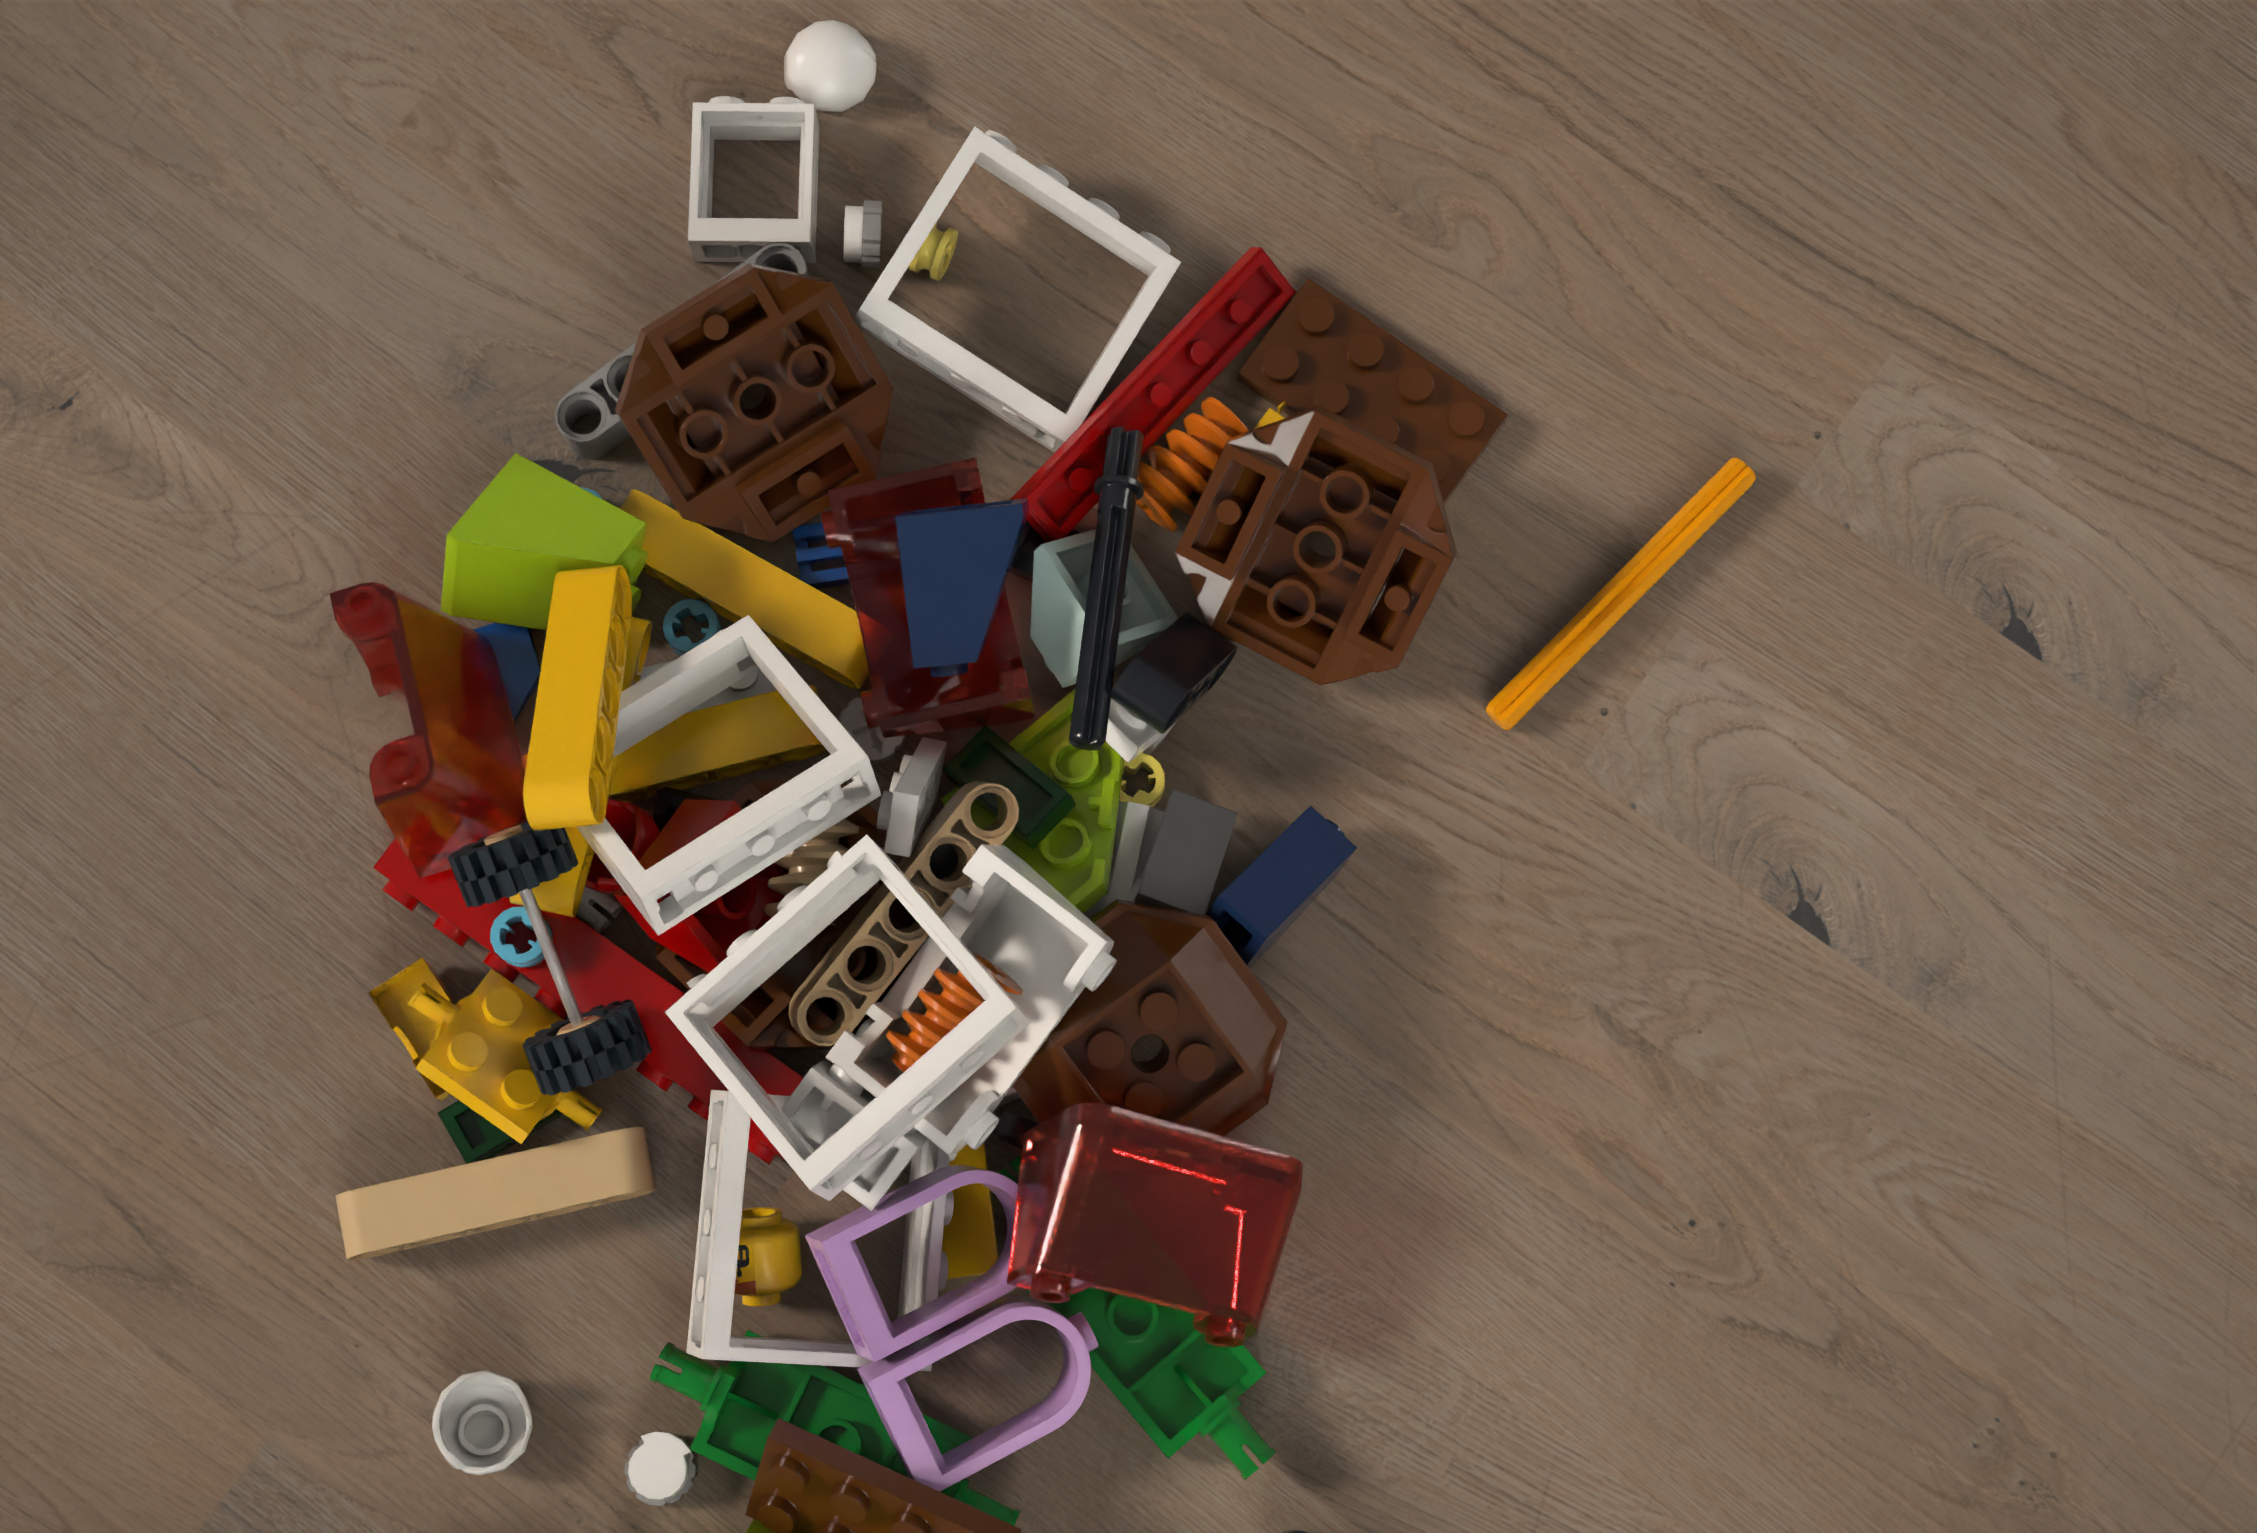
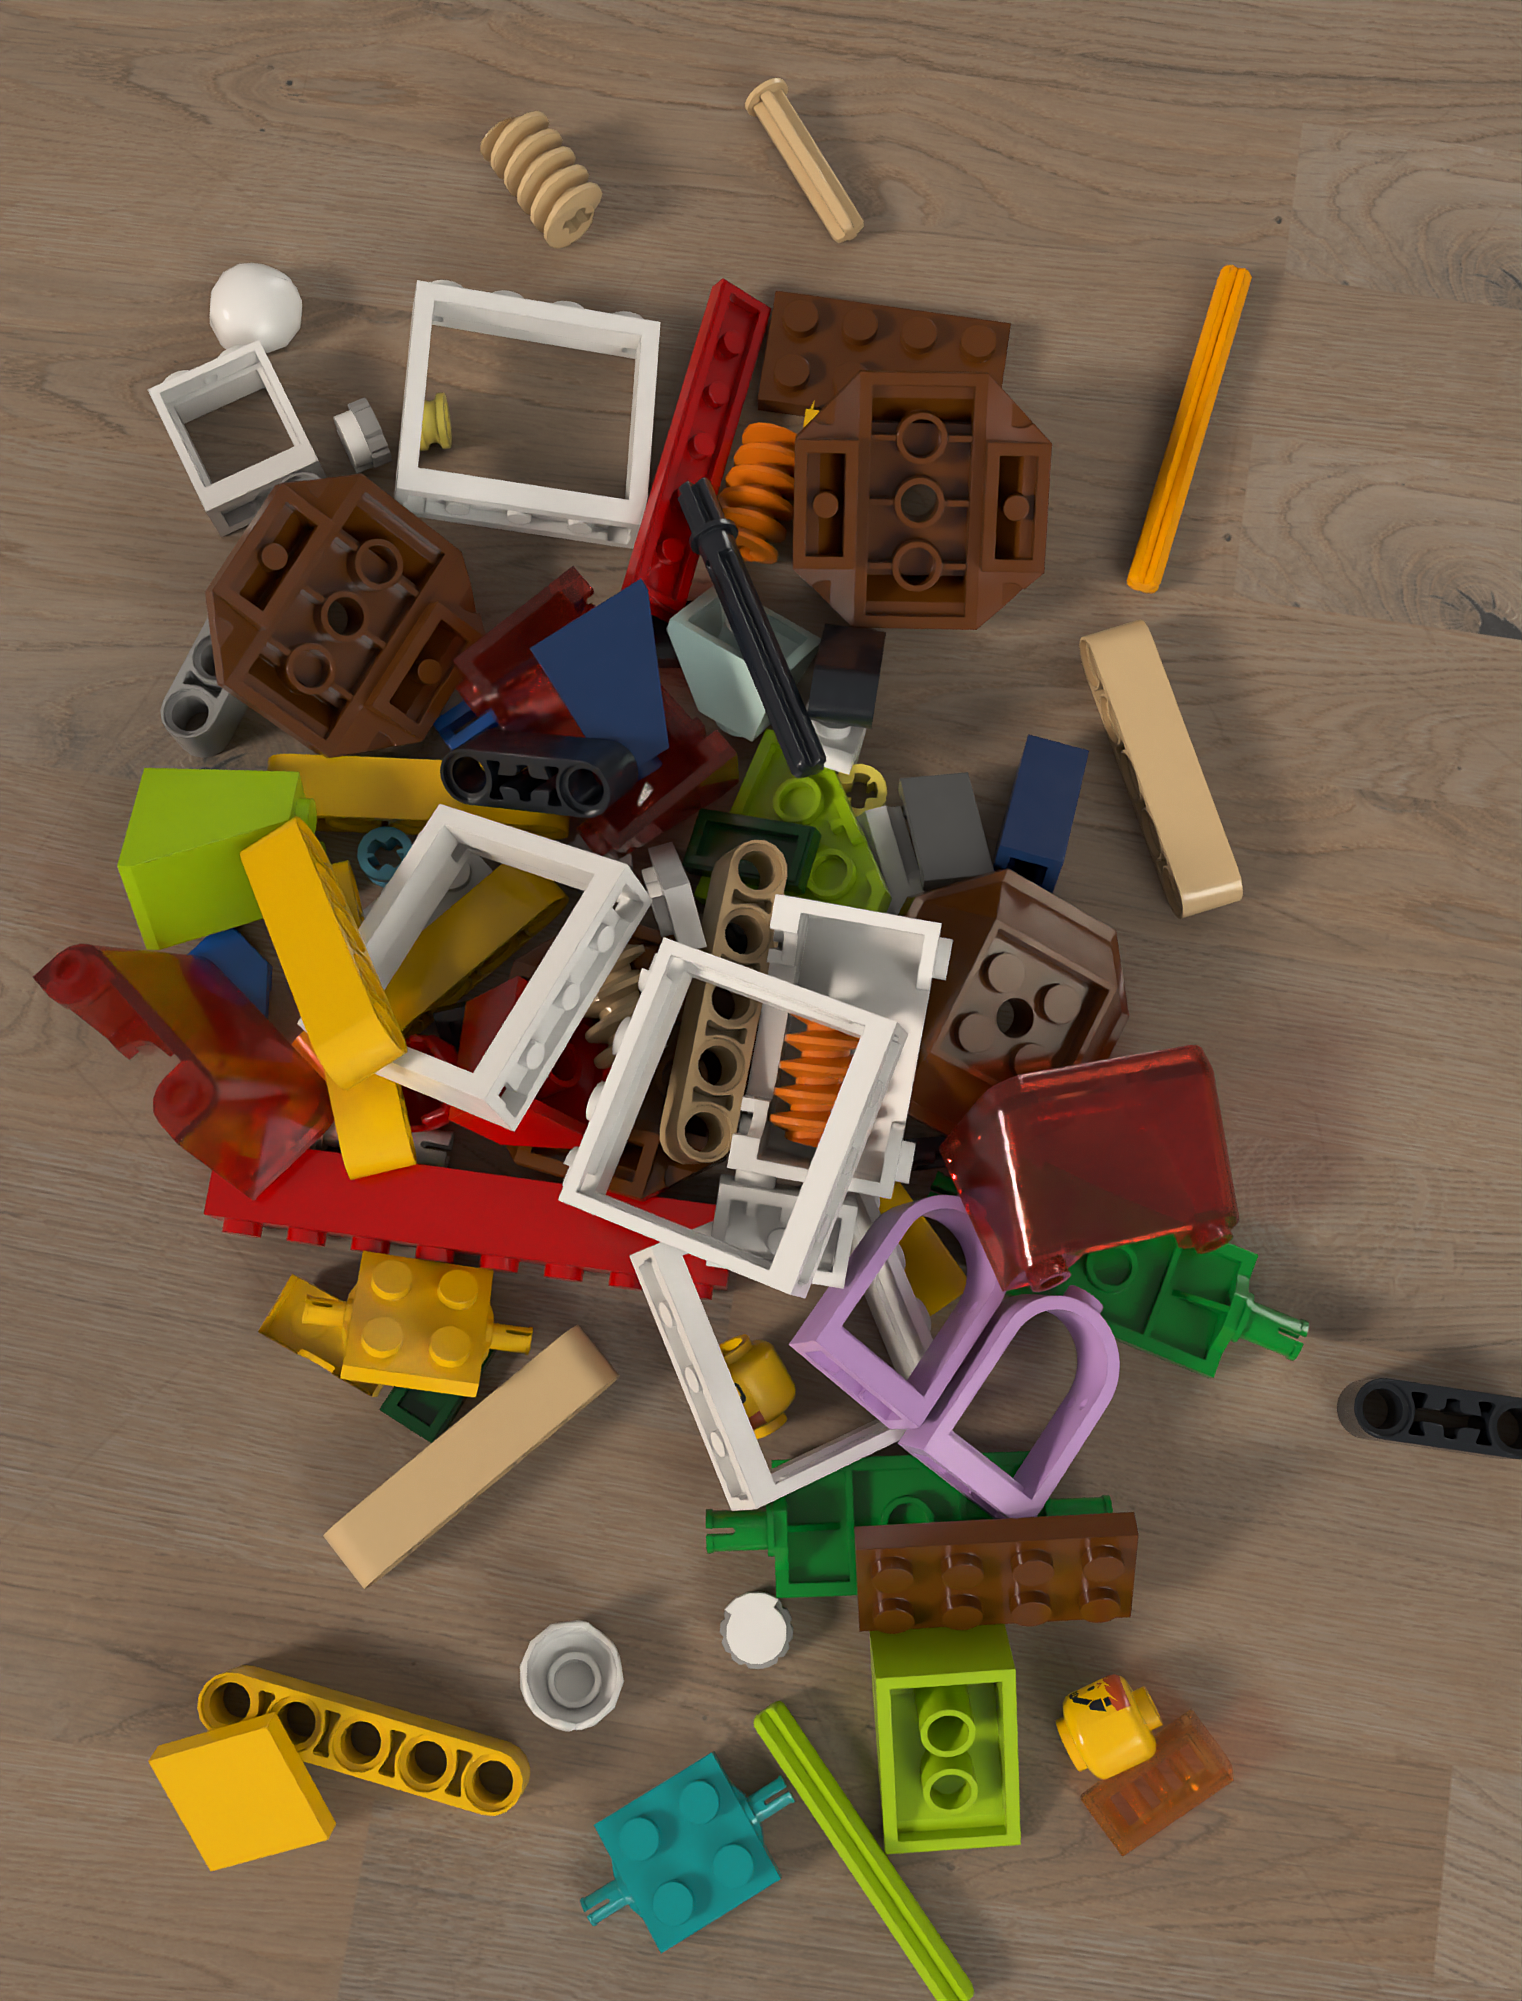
camera: 25 degrees left, 0 degrees up
black axle [447,821,652,1095] -> none
medium azure bush [490,907,553,968] -> none
none -> yellow tile [148,1712,336,1872]
none -> yellow beam [197,1665,530,1816]
none -> black beam [440,729,638,818]
none -> tan piece [480,111,603,249]
none -> tan axle [745,78,864,243]
none -> tan beam [1079,619,1243,919]

